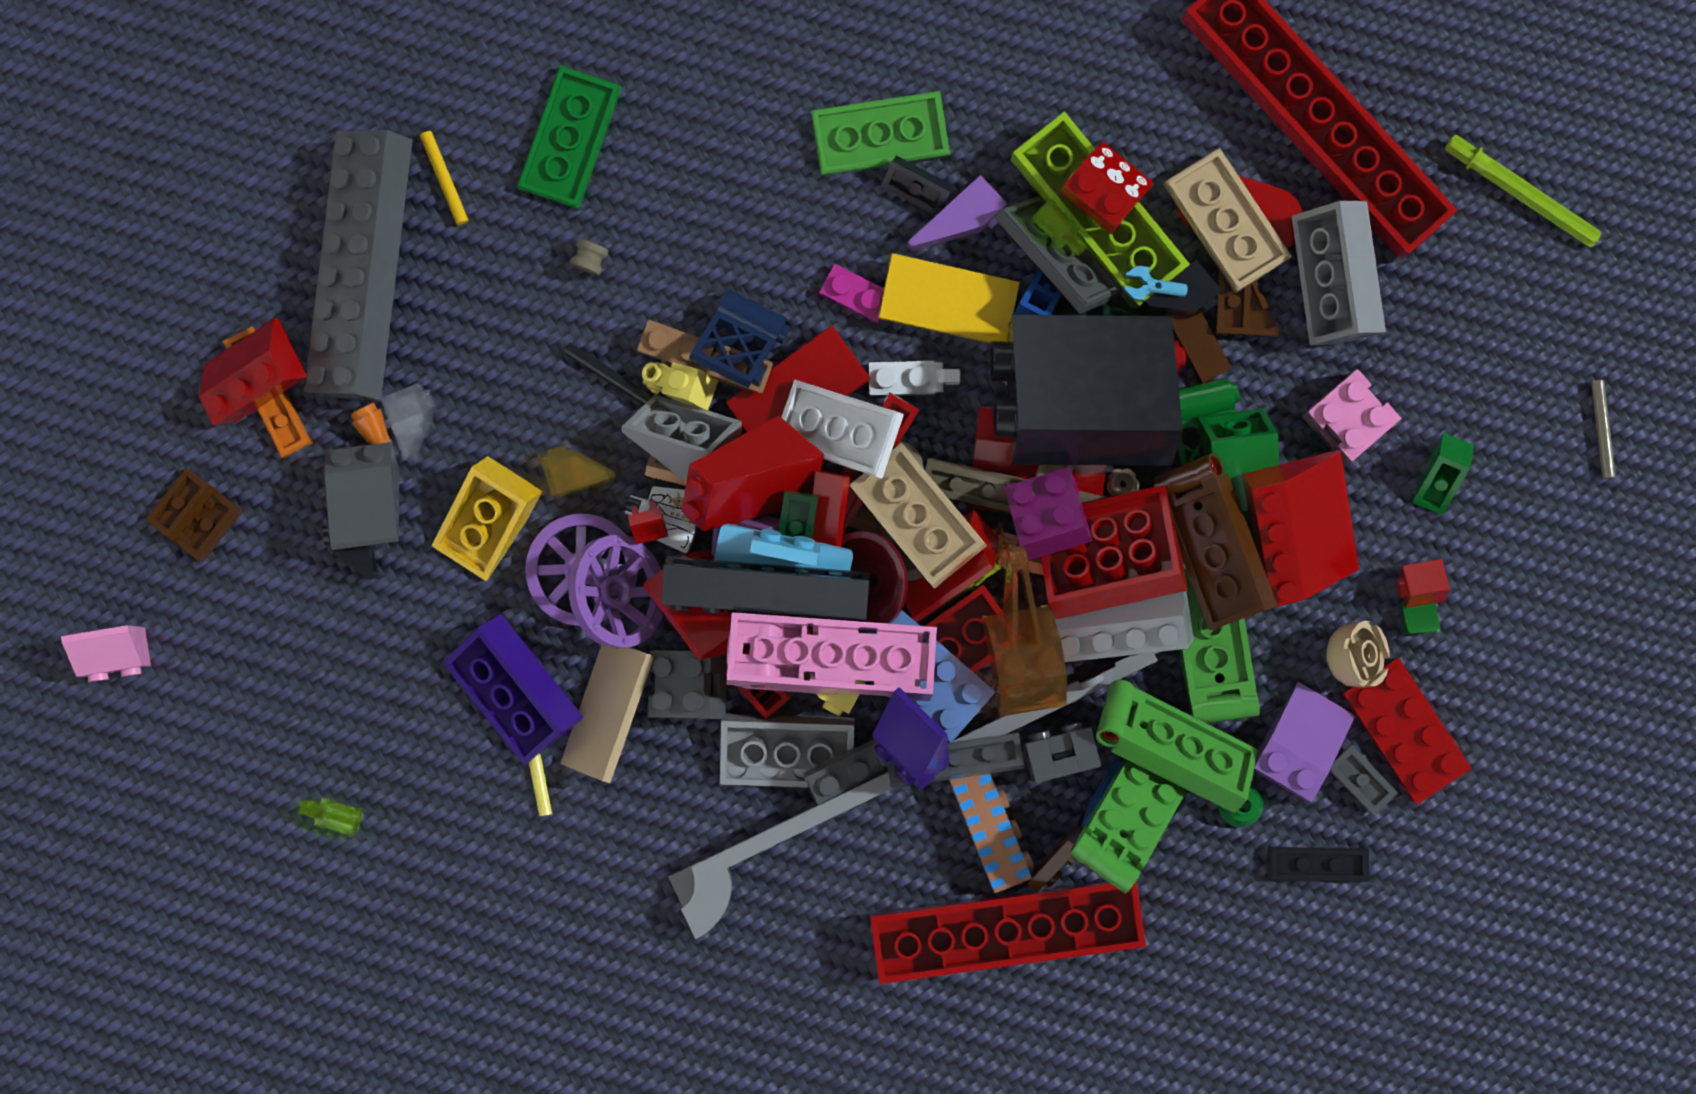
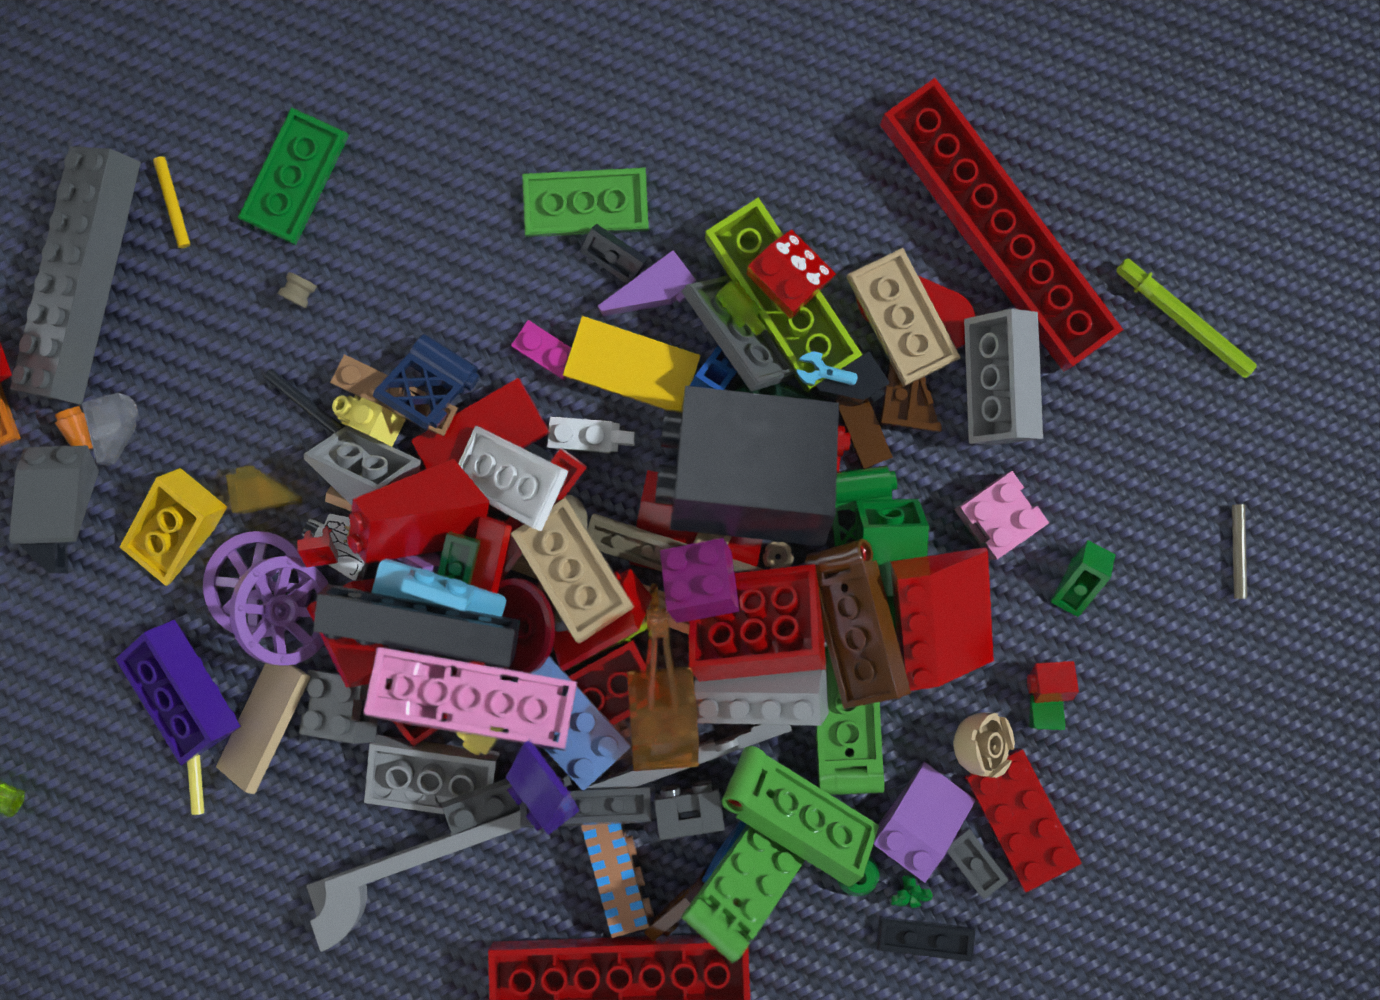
camera: 10 degrees right, 0 degrees up
none -> green plant [892,875,933,908]

